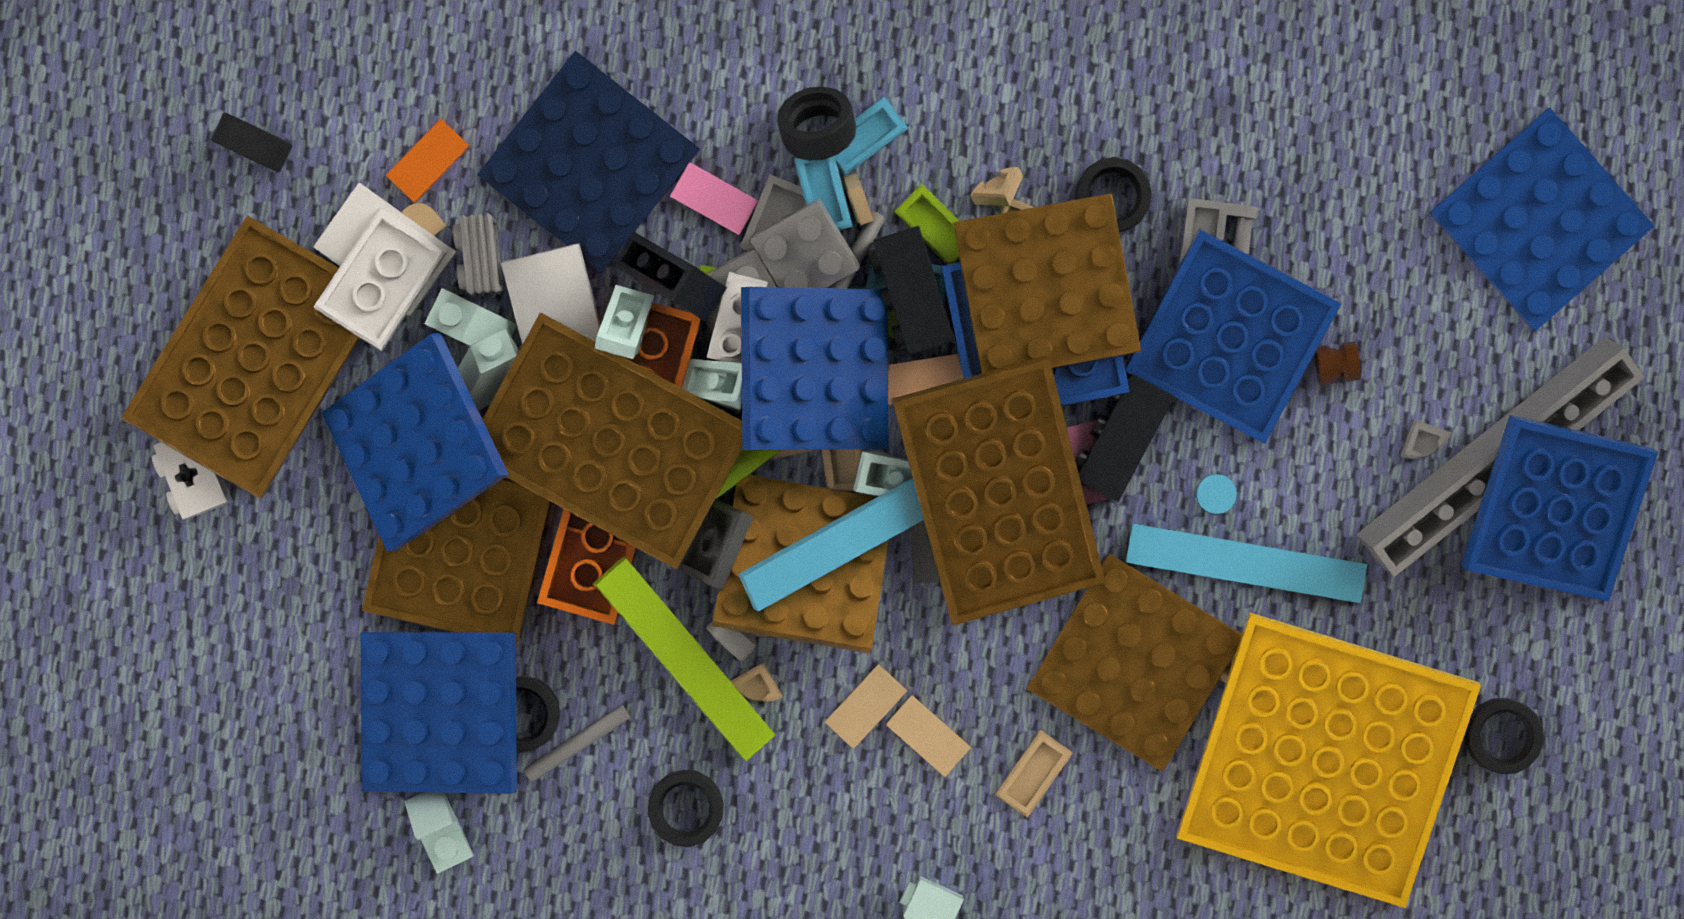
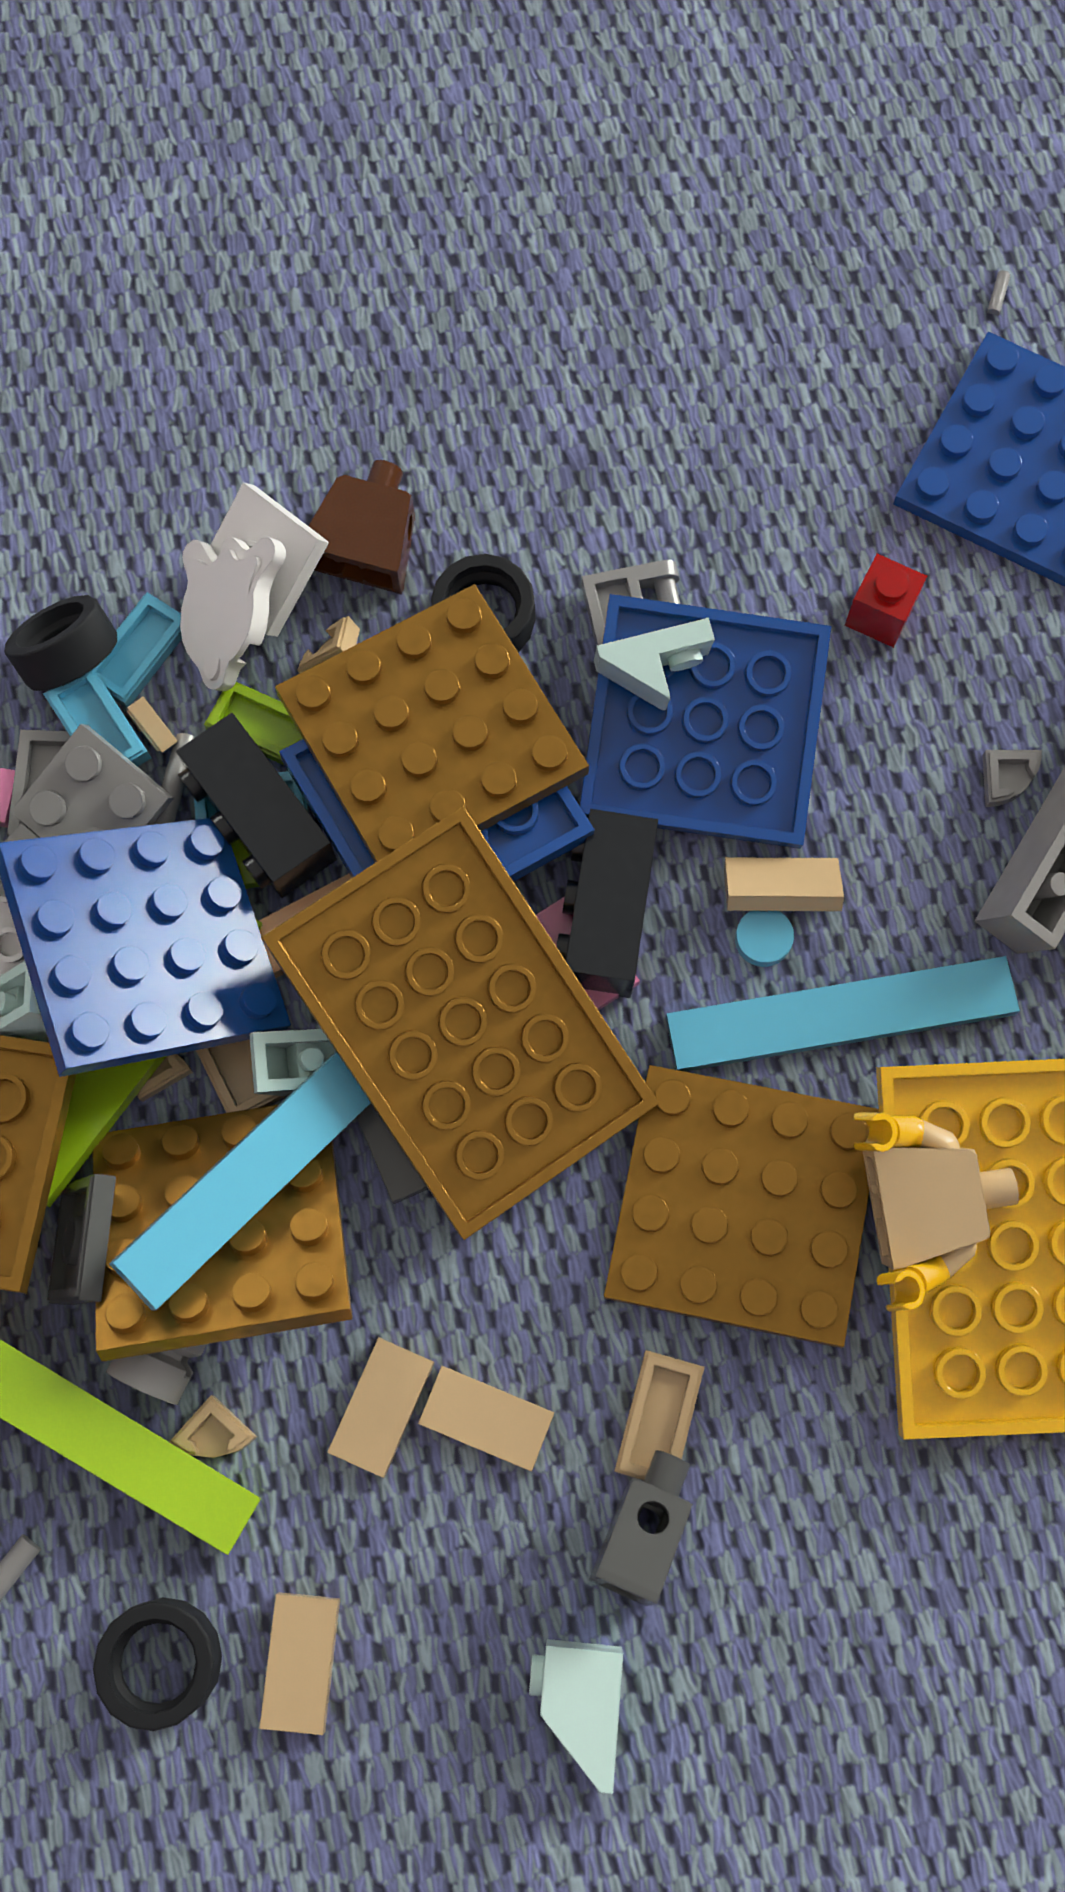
camera: 15 degrees left, 15 degrees down
reddish brown wheel [1314,341,1361,386] -> none
none -> white tile [180,537,286,691]
none -> white plate [210,482,329,637]
none -> tan tile [259,1592,340,1735]
none -> reddish brown torso [309,460,415,595]
none -> dark grey torso [589,1450,692,1606]
none -> light aqua slope [594,618,715,710]
none -> tan tile [724,857,844,911]
none -> red brick [844,554,927,648]
none -> tan torso [854,1112,1019,1312]
none -> light grey piece [987,270,1011,316]

